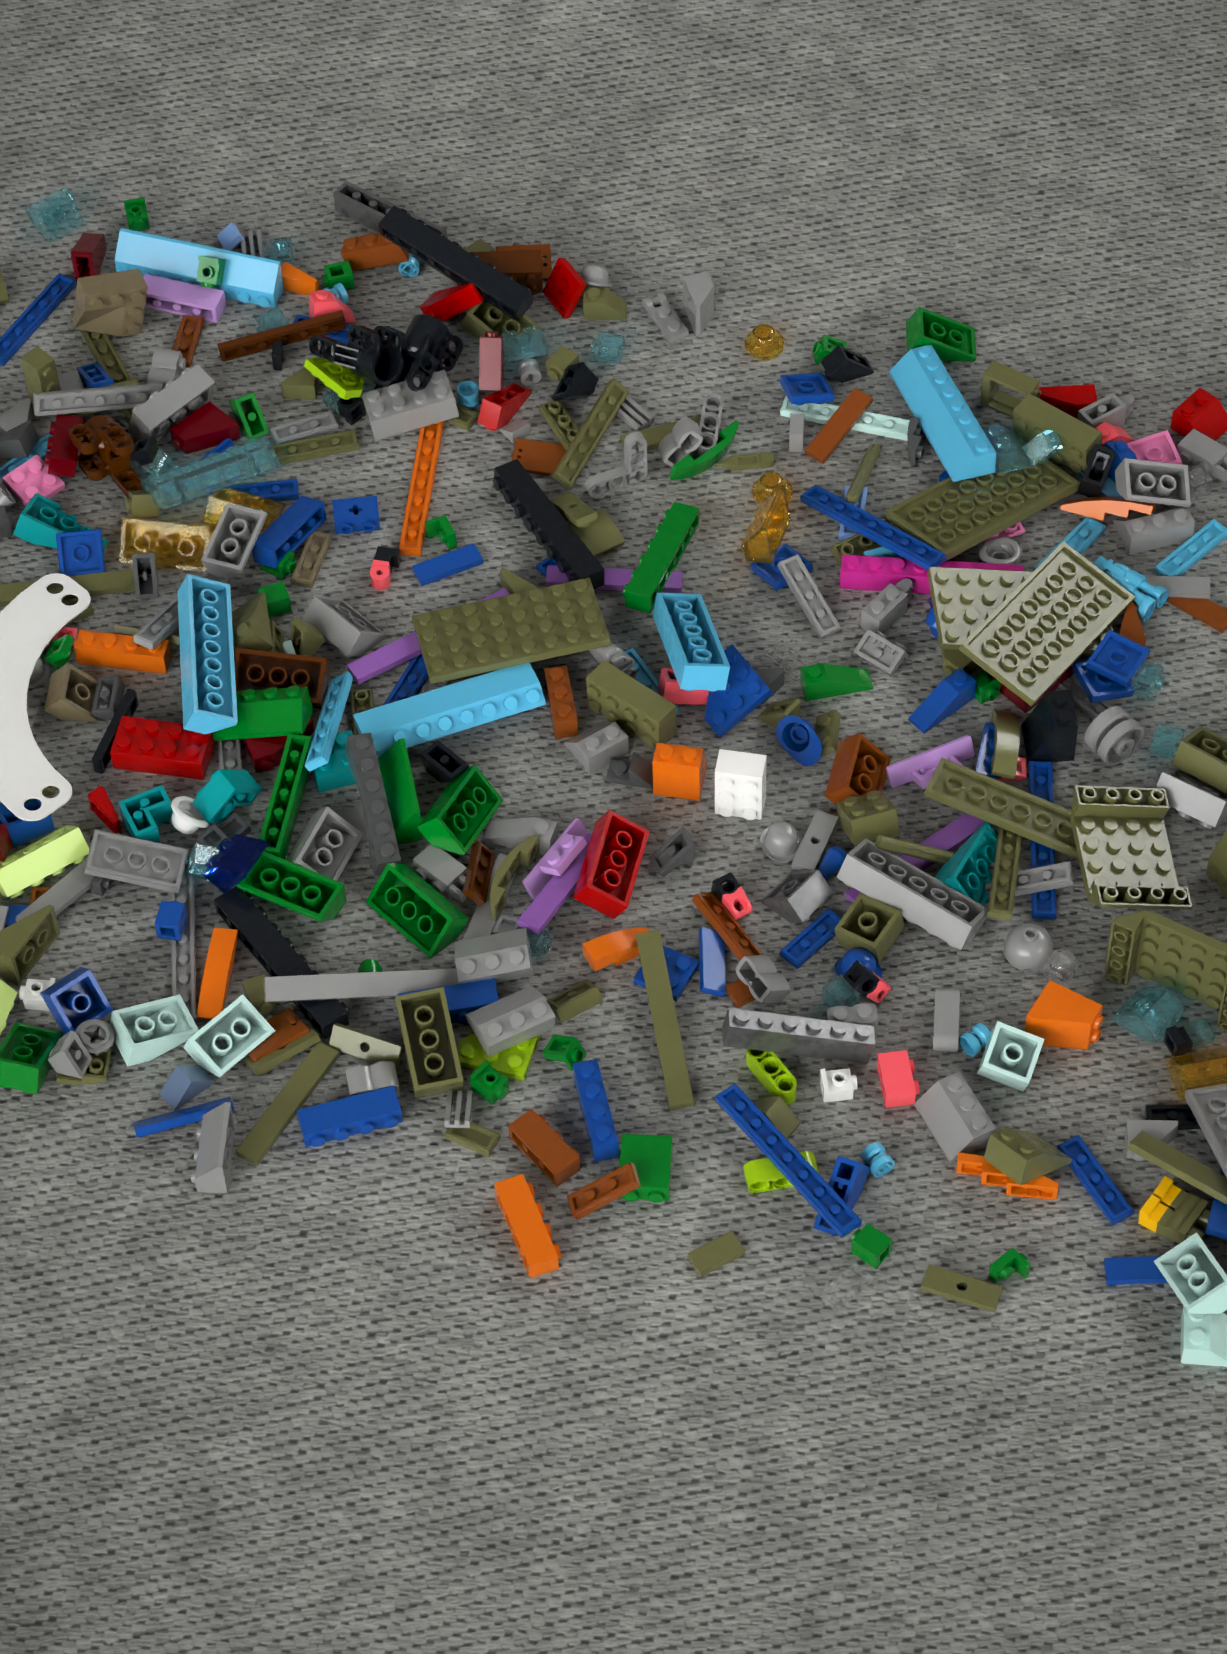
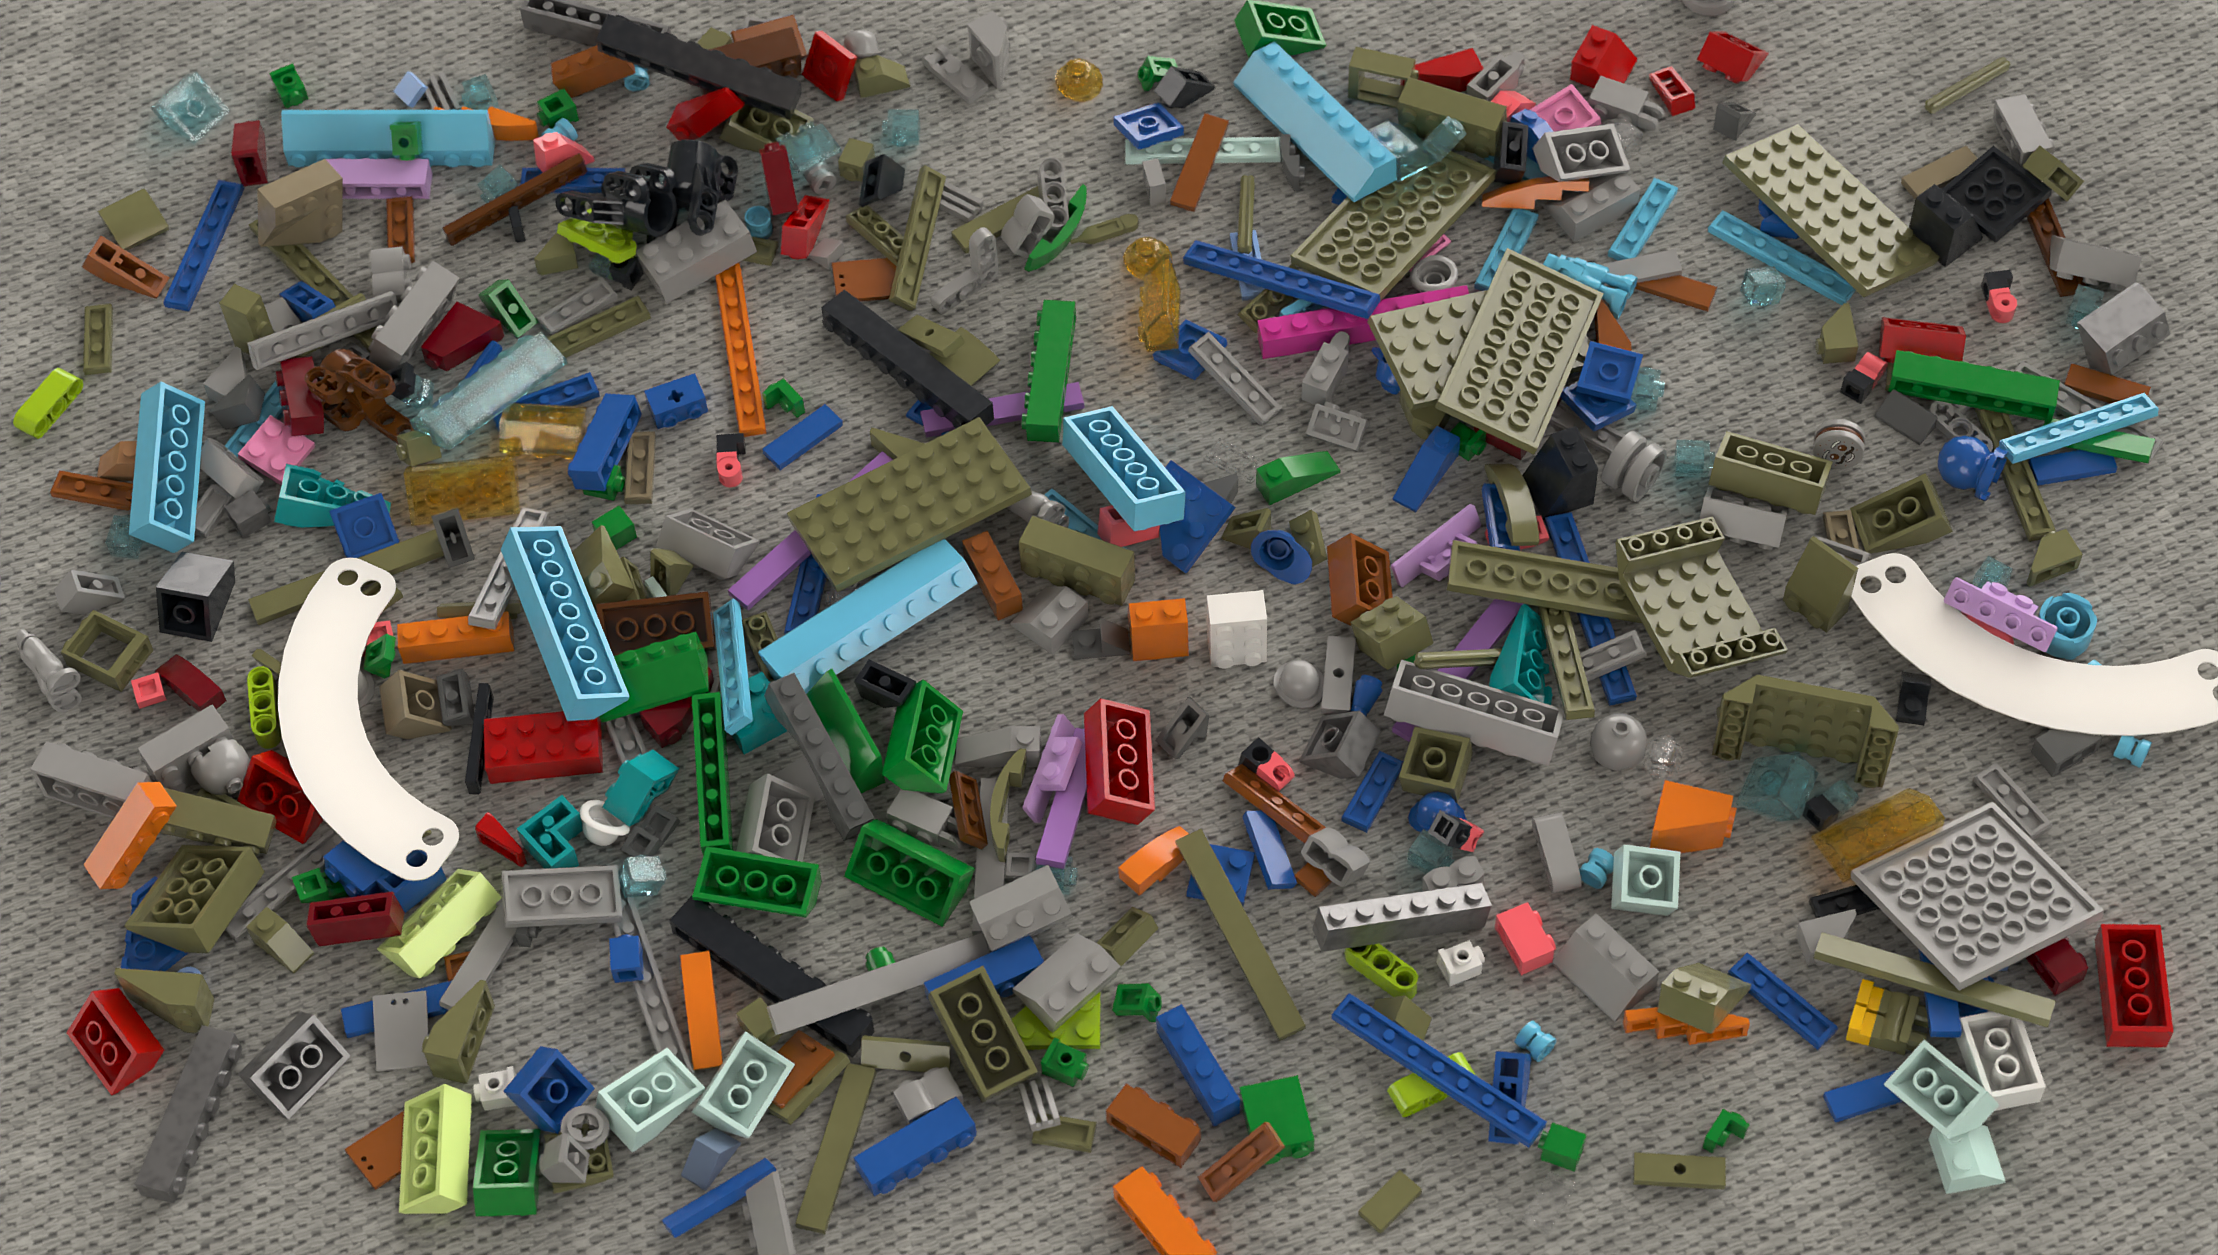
camera: 15 degrees left, 5 degrees up
light grey slope [201,503,268,578] -> none
clear blue slope [203,834,269,893] -> none

